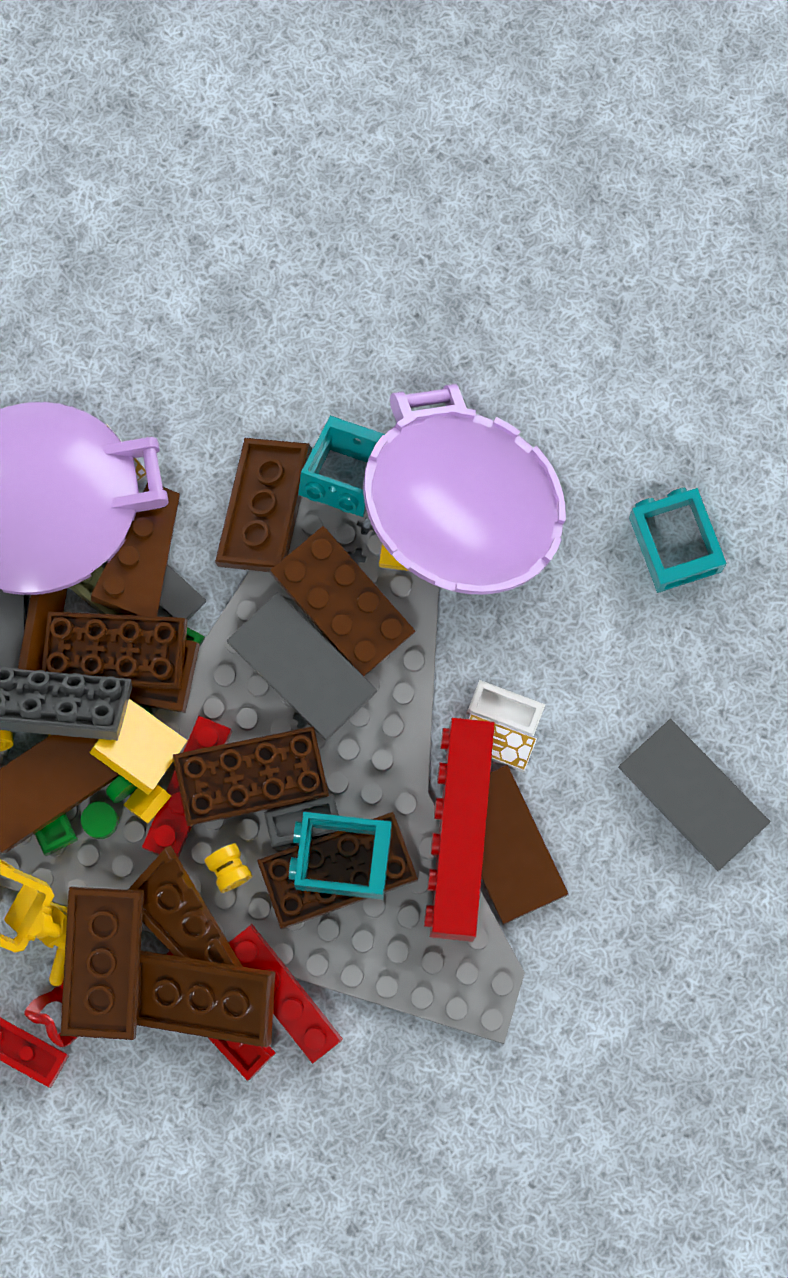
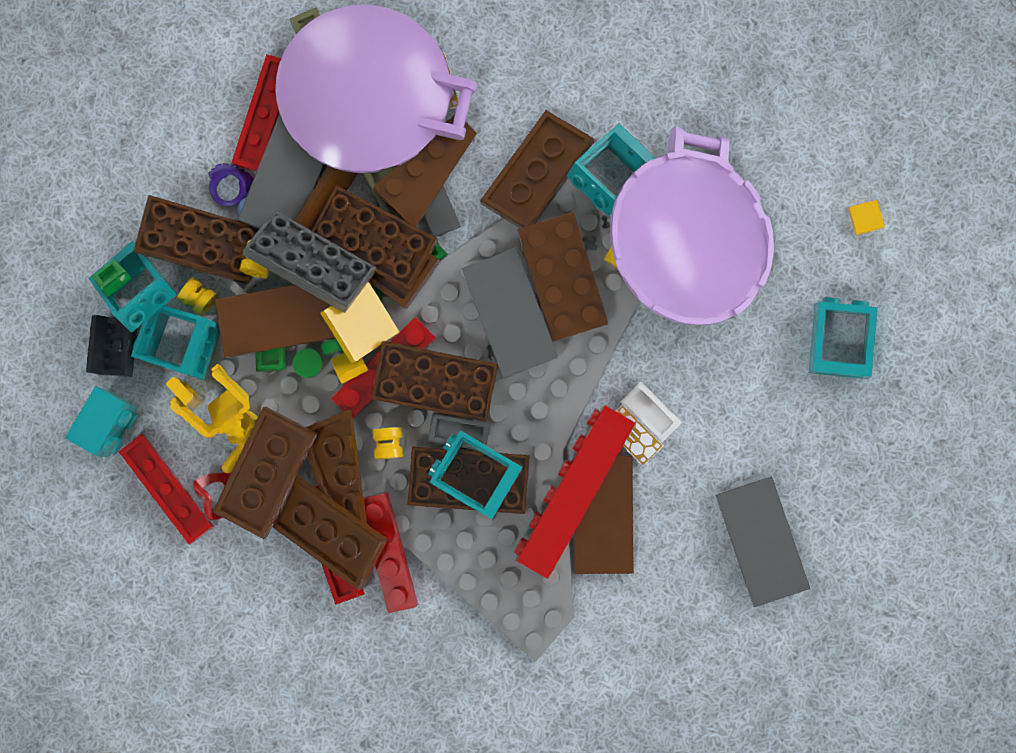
camera: 25 degrees right, 10 degrees up
none -> yellow tile [848,200,885,236]

